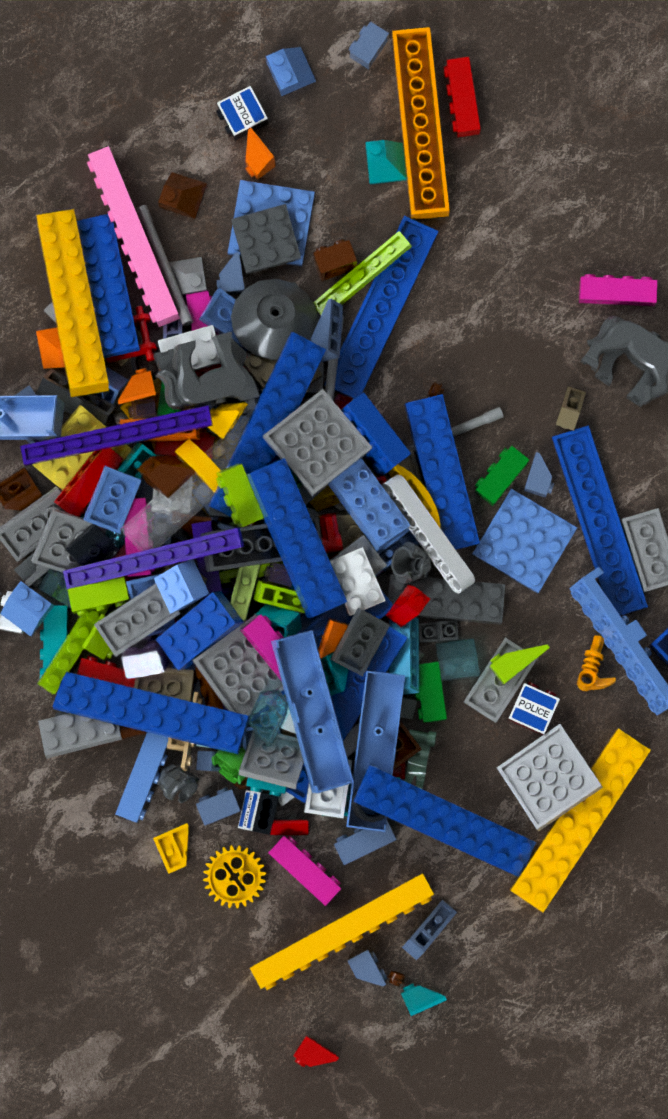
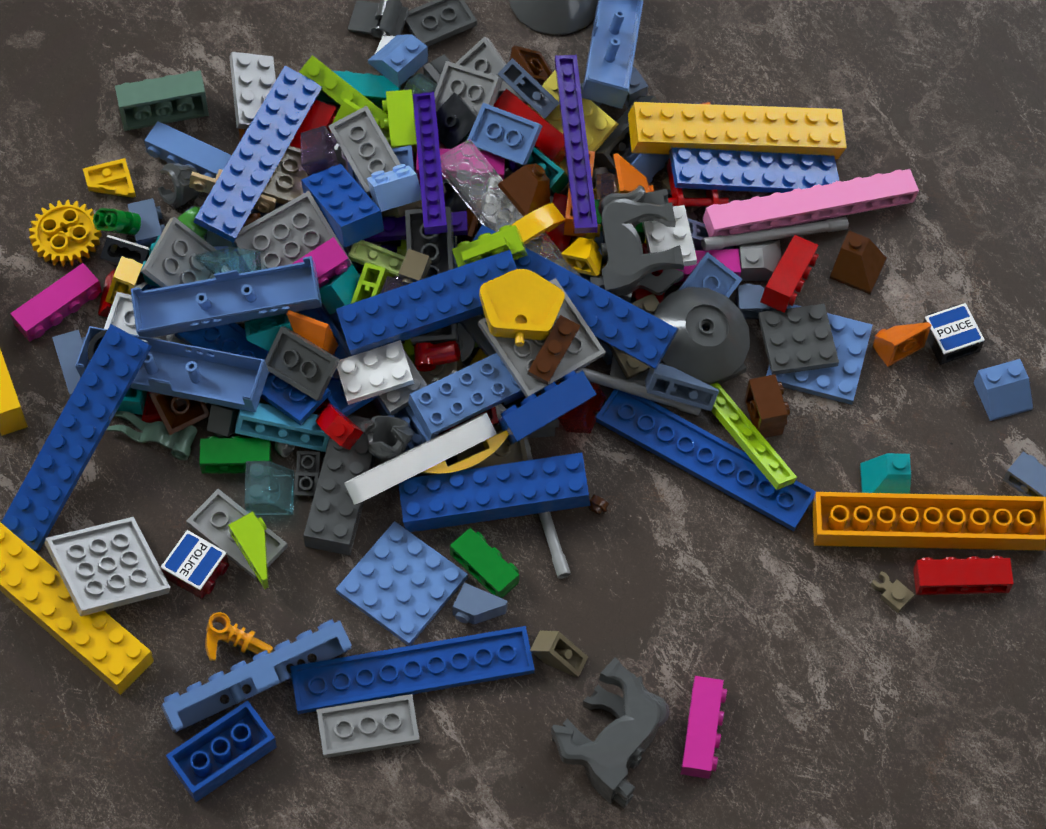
camera: 90 degrees right, 20 degrees down
none -> green brick [93,208,141,235]
none -> yellow slope [105,256,143,304]
none -> sand green brick [115,70,209,131]
none -> dark tan brick [398,249,432,285]
none -> lime plate [461,236,510,264]
none -> yellow animal [479,269,565,347]
none -> sand blue slope [498,58,560,119]
none -> reddish brown plate [527,315,580,385]
none -> red brick [760,235,819,313]
none -> dark tan plate [871,572,915,613]

